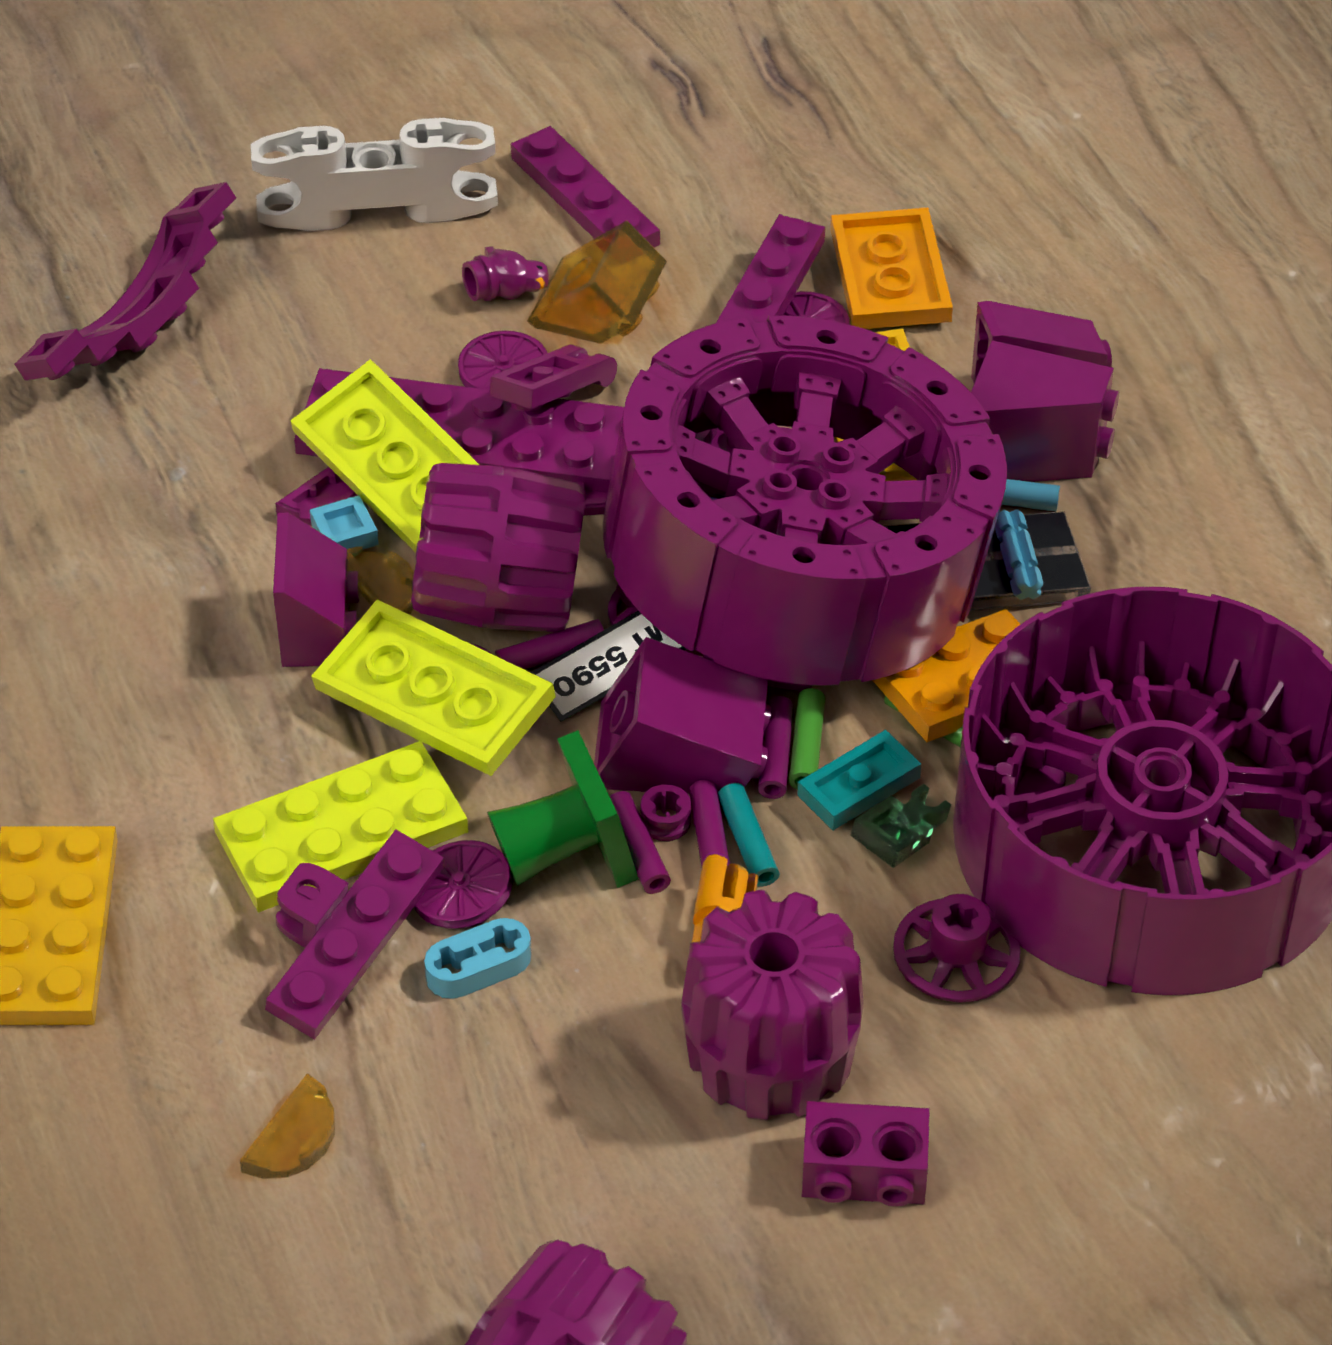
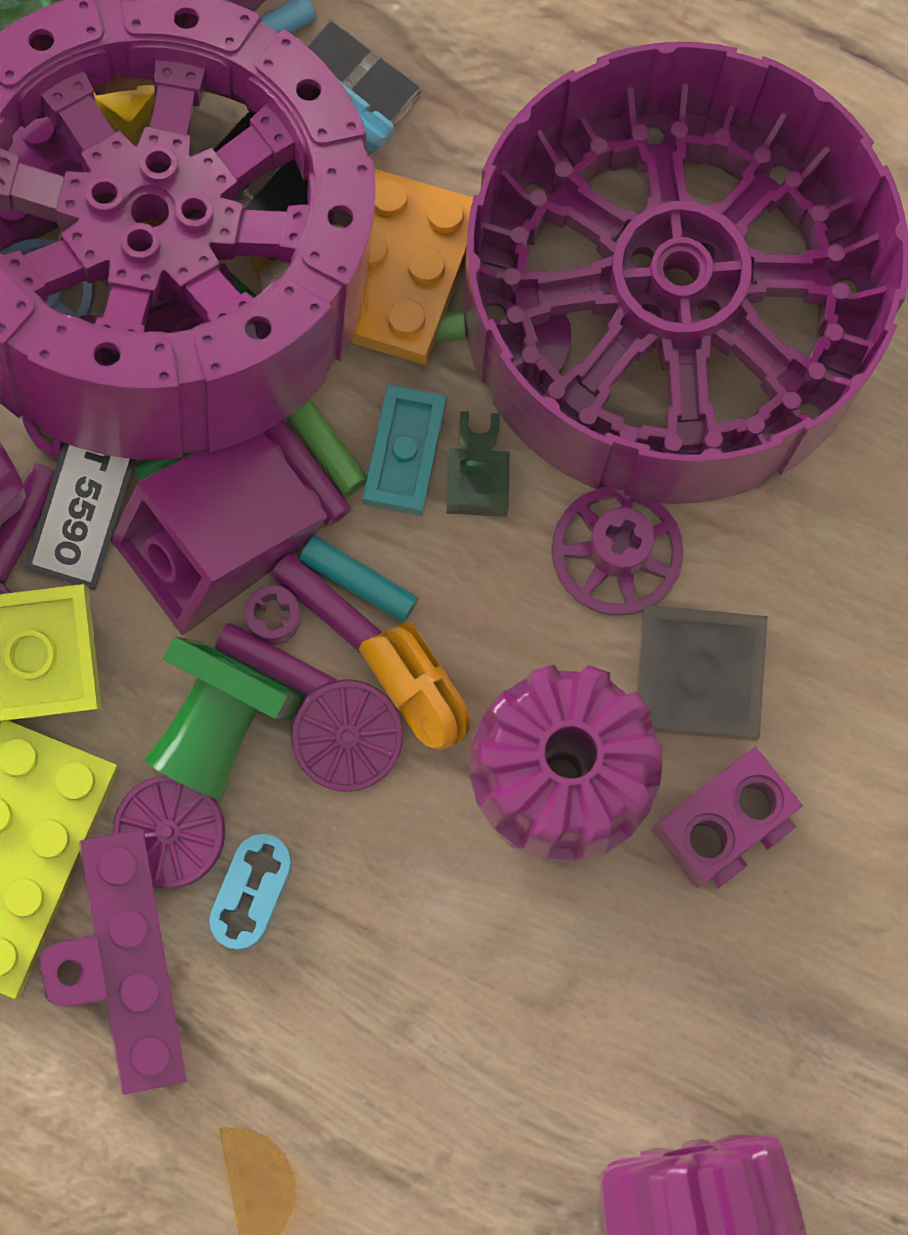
camera: 45 degrees left, 30 degrees up
none -> magenta wheel [291,679,403,792]
none -> clear smoke plate [636,605,768,741]

